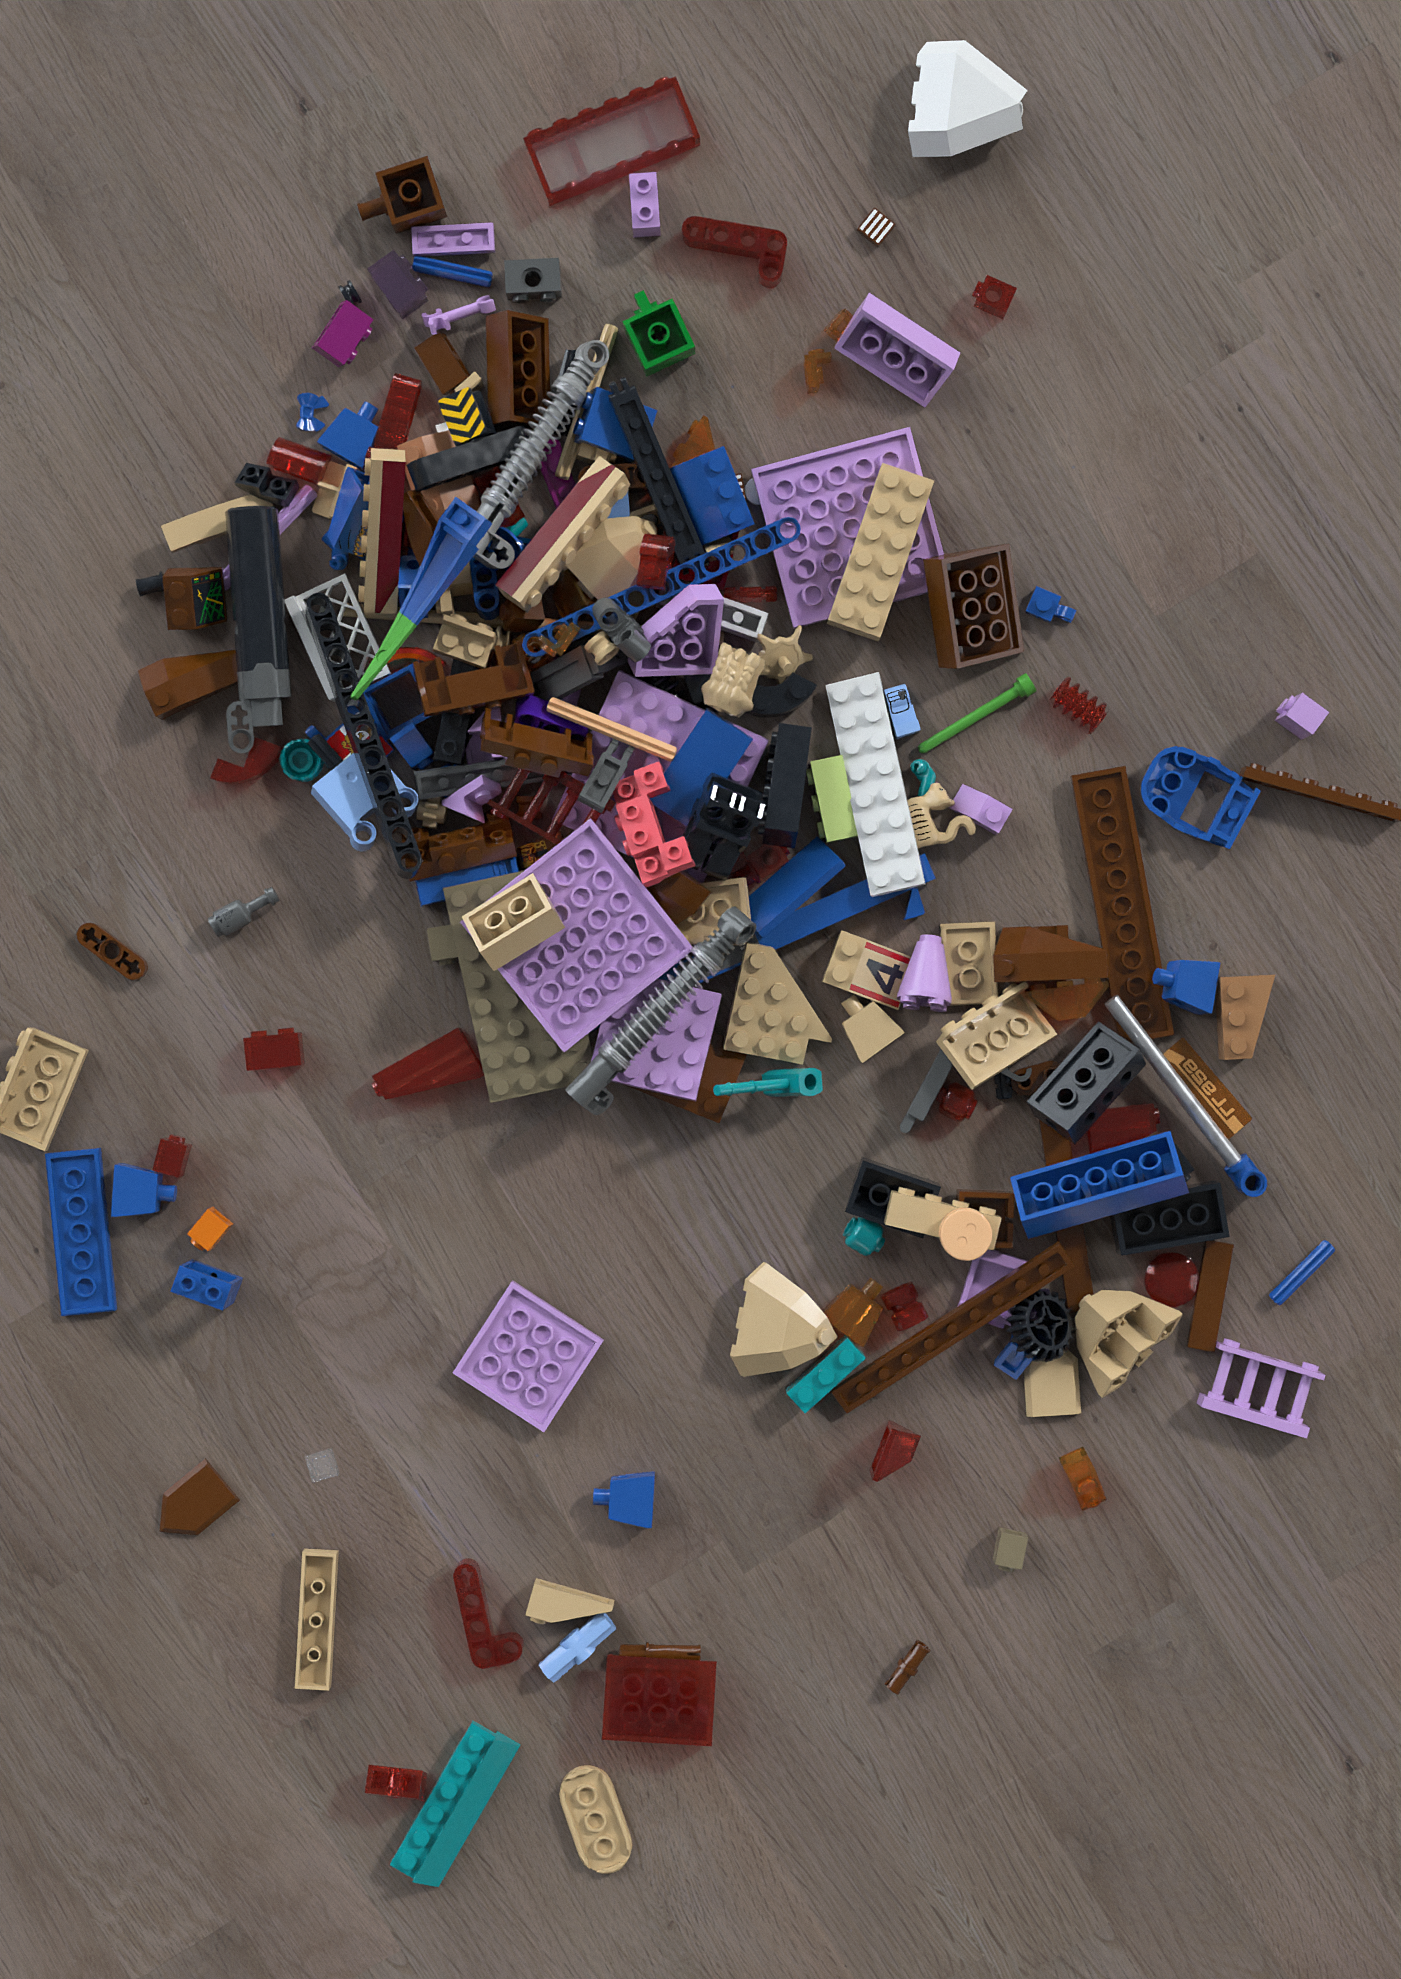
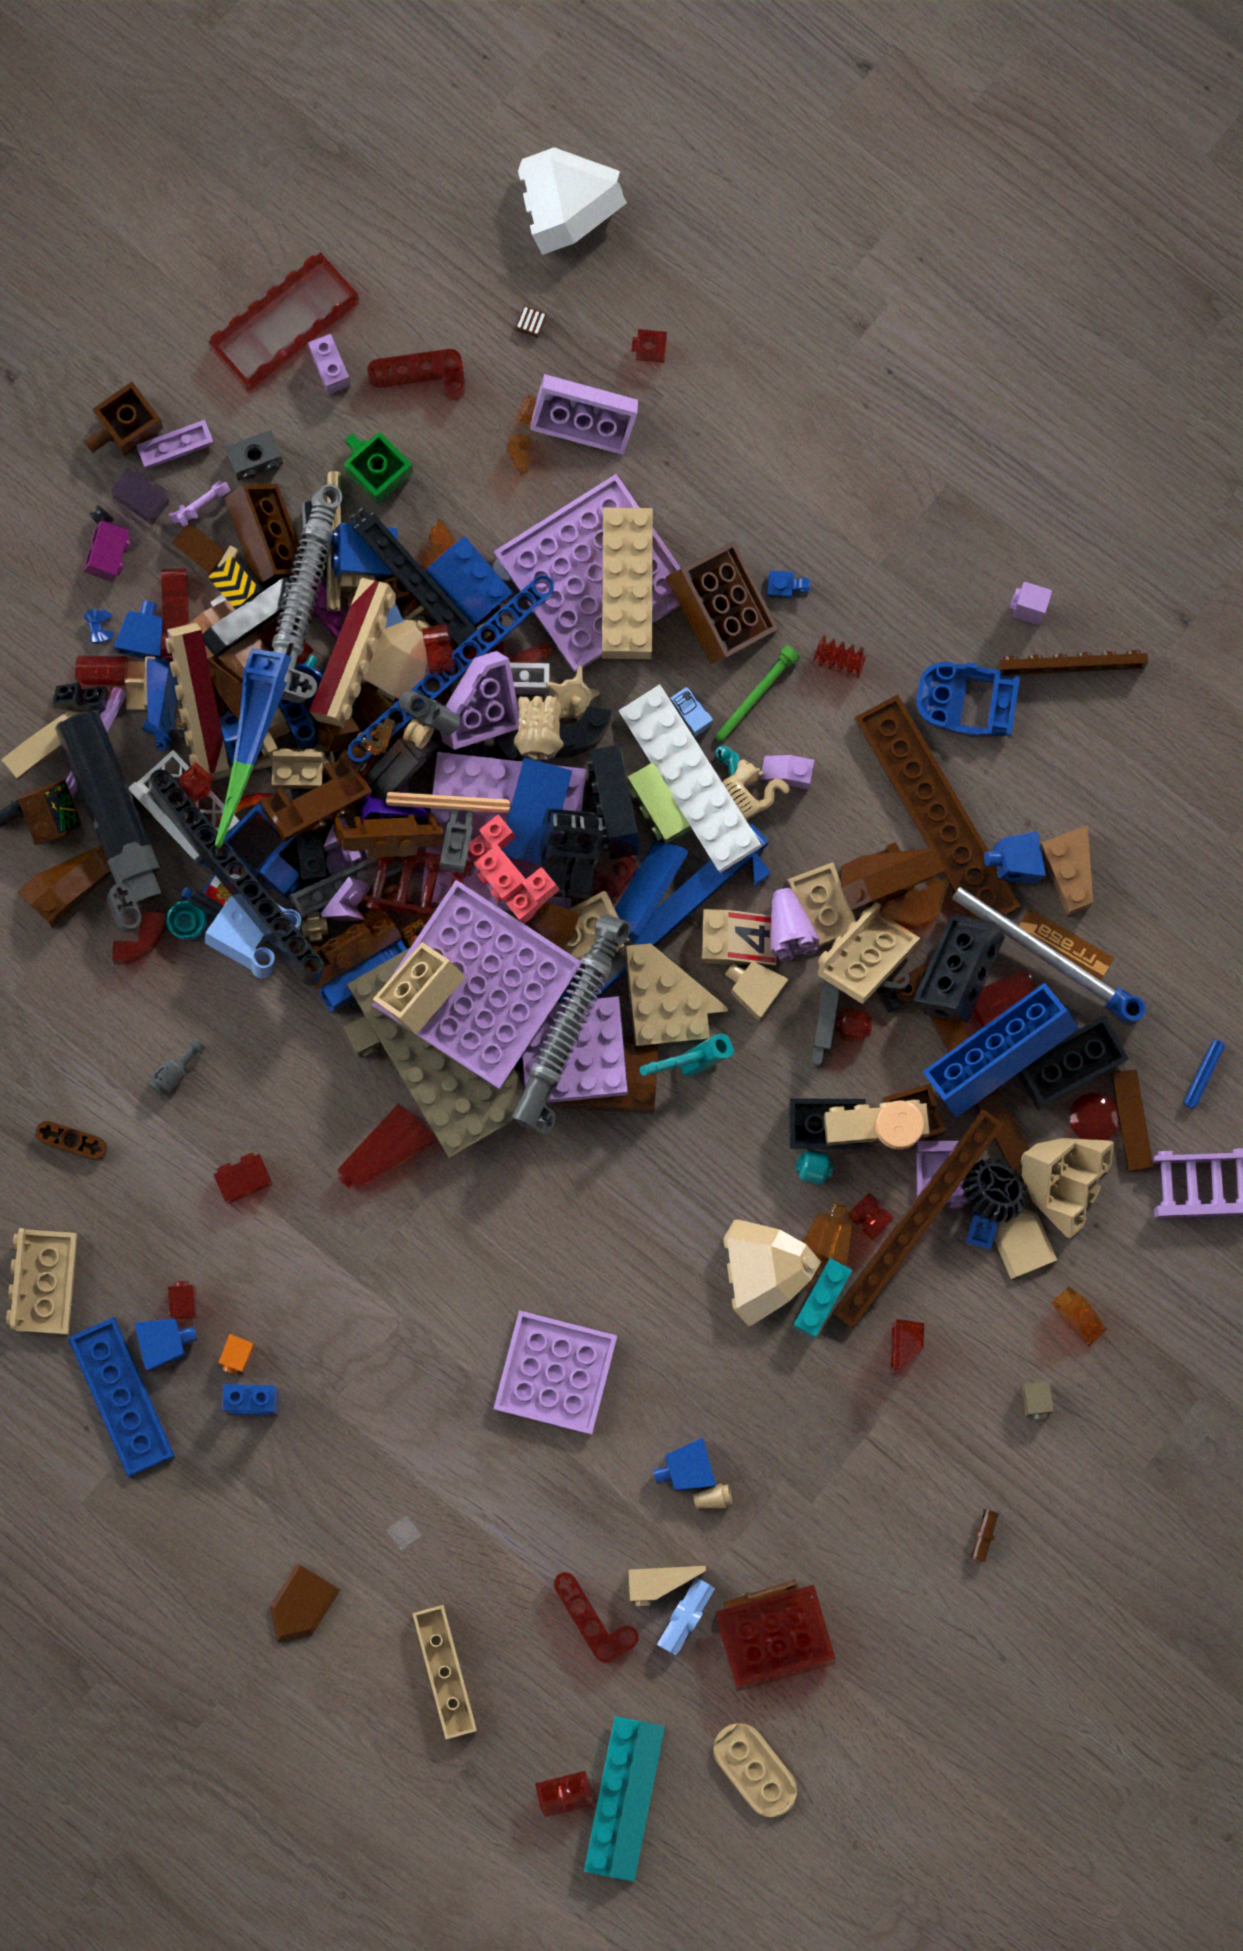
camera: 20 degrees left, 10 degrees down
blue axle [412,255,493,287] -> none
none -> clear red brick [178,762,214,803]
none -> tan cone [693,1483,732,1509]

